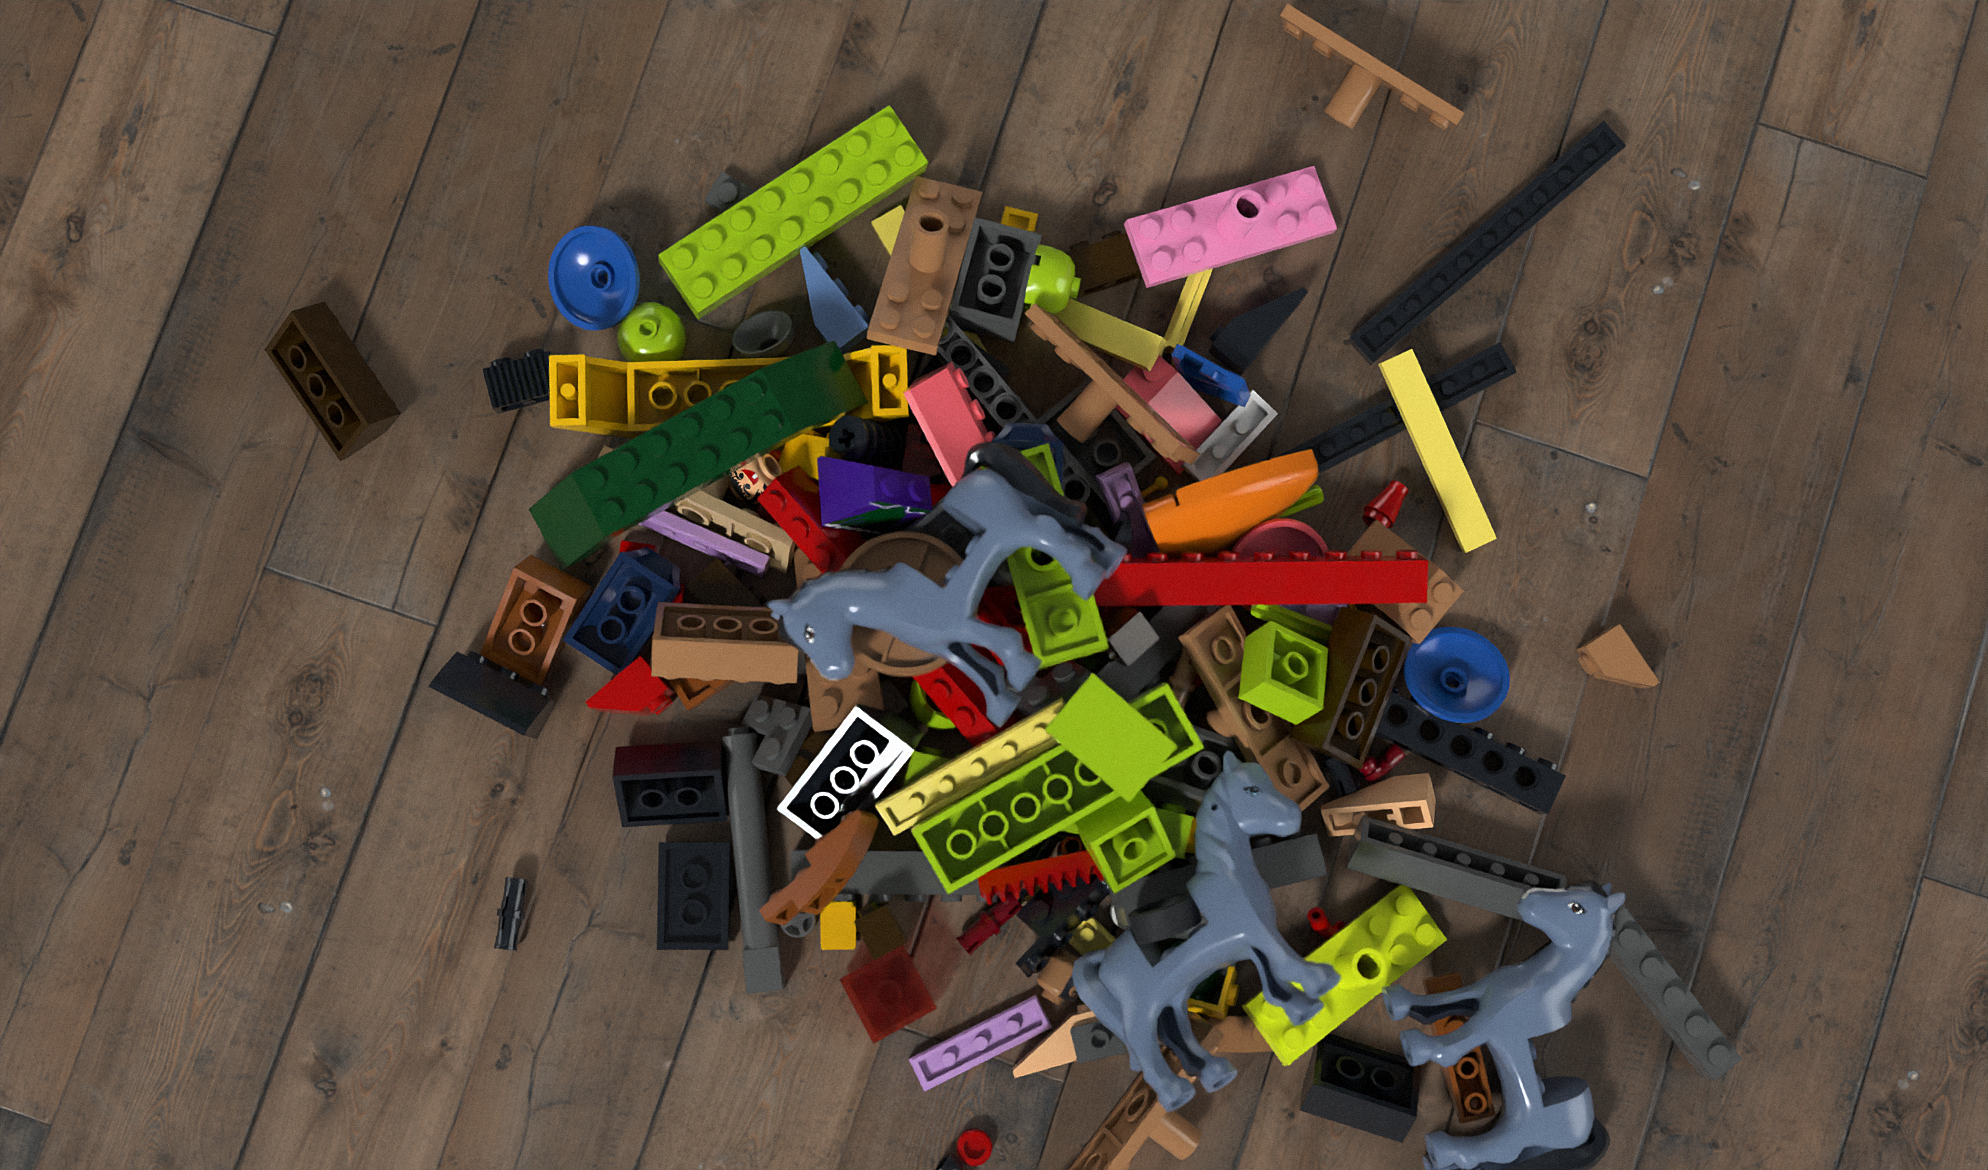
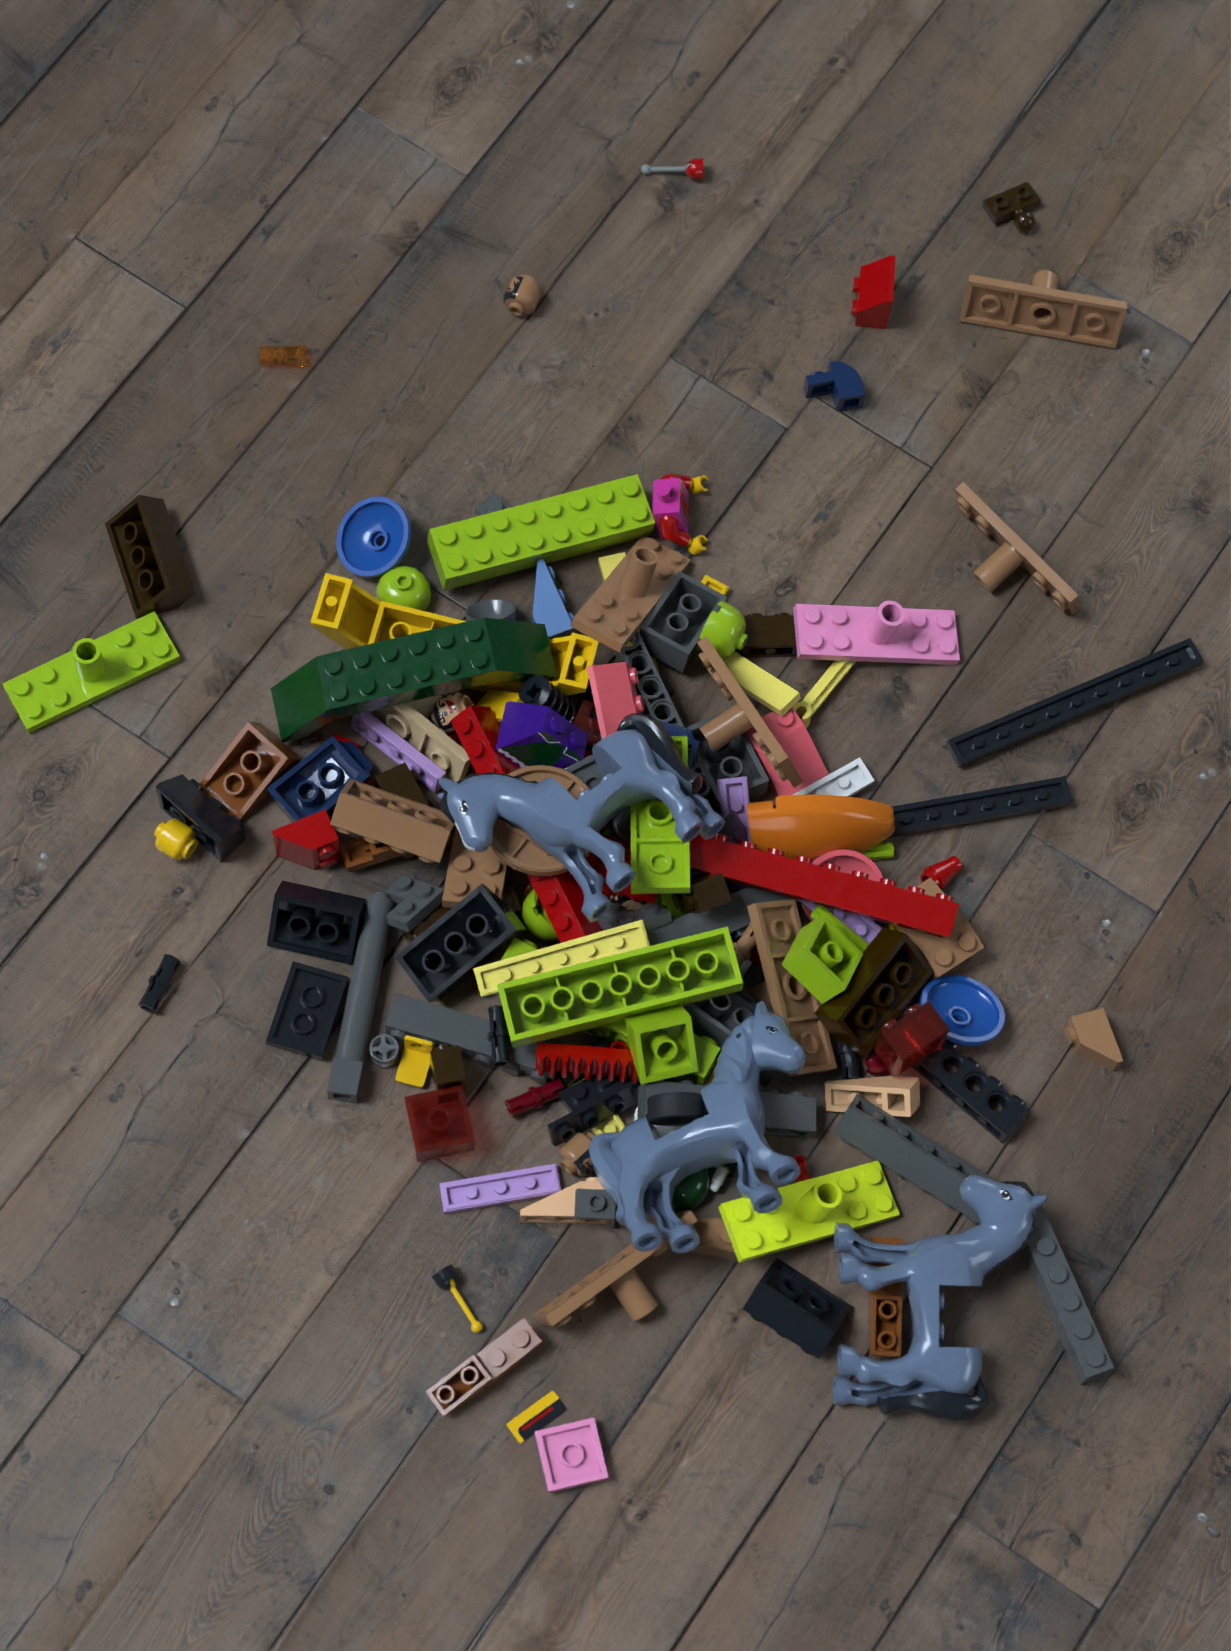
camera: 15 degrees right, 15 degrees down
black brick [482,349,553,414] -> none
dark orange slope [759,809,879,925] -> none
red tile [956,1128,992,1166] -> none
lime tile [1044,673,1177,802] -> none
blue wing [1171,344,1251,408] -> none
yellow bracket [1187,965,1240,1020] -> none
black slope [1208,287,1309,376] -> none
light yellow tile [1378,349,1497,553] -> none
none -> lime plate [2,611,181,734]
none -> yellow head [154,818,198,861]
none -> clear orange bar [259,345,309,368]
none -> black pin [487,1005,510,1067]
none -> torso [653,473,708,555]
none -> clear red brick [874,1001,950,1078]

